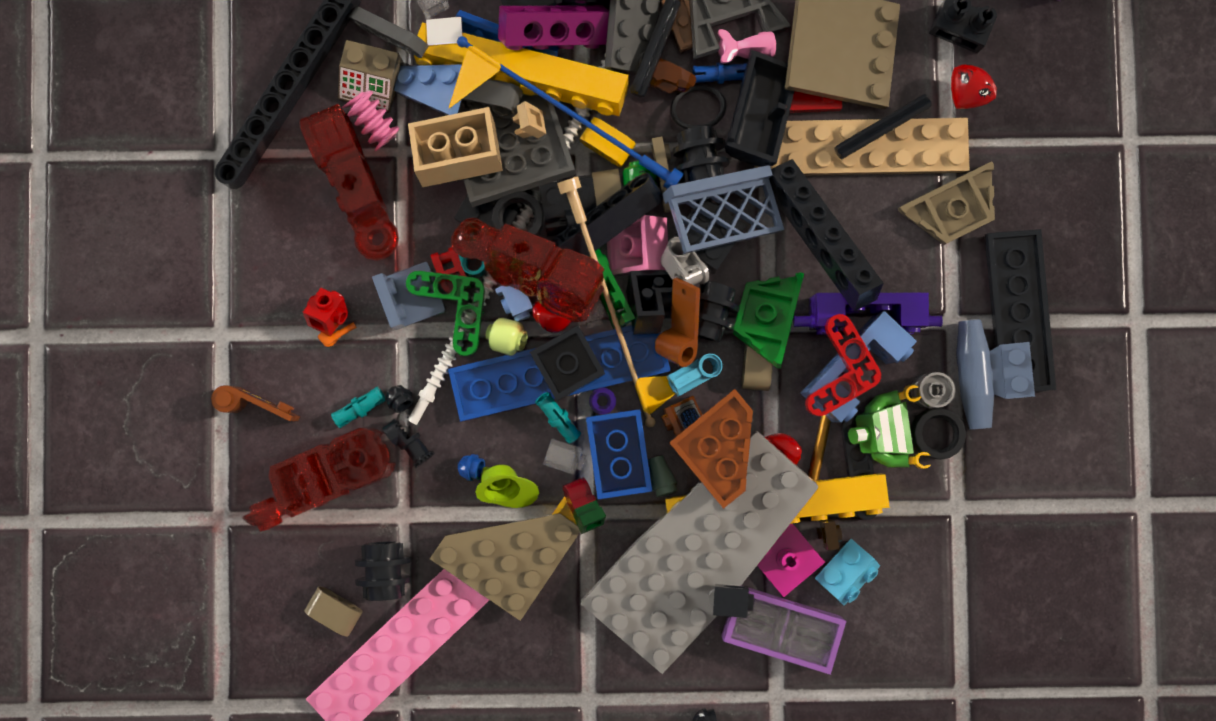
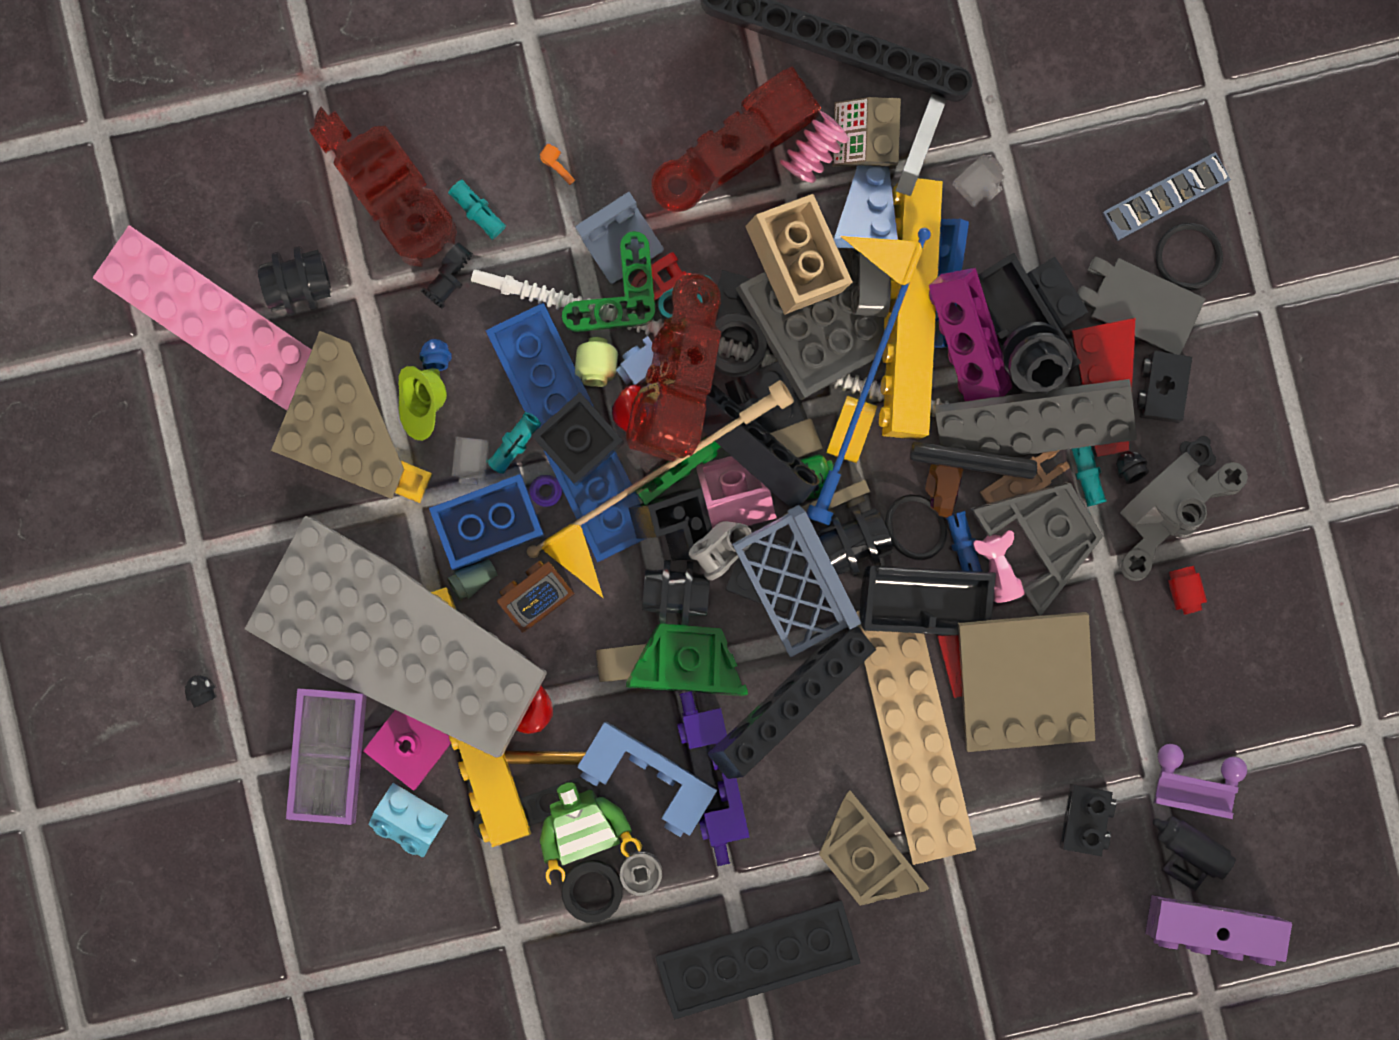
camera: 75 degrees right, 0 degrees up
dark orange door [211,385,300,421] -> none
red brick [303,288,348,337] -> none
dark tan beam [304,586,363,637] -> none
black plate [386,385,414,413] -> none
white sticker [426,17,462,46] -> none
tan tile [513,101,546,138] -> none
leg [563,477,606,534] -> none
dark orange door [655,277,700,367] -> none
medium azure piece [666,353,723,397] -> none
dark orange plate [669,389,753,509] -> none
black brick [713,584,754,618] -> none
red beam [805,314,881,416] -> none
dark brown plate [816,519,842,551] -> none
black axle [834,94,932,159] -> none
red piece [951,64,997,109] -> none
sand blue plate [956,319,1035,429] -> none

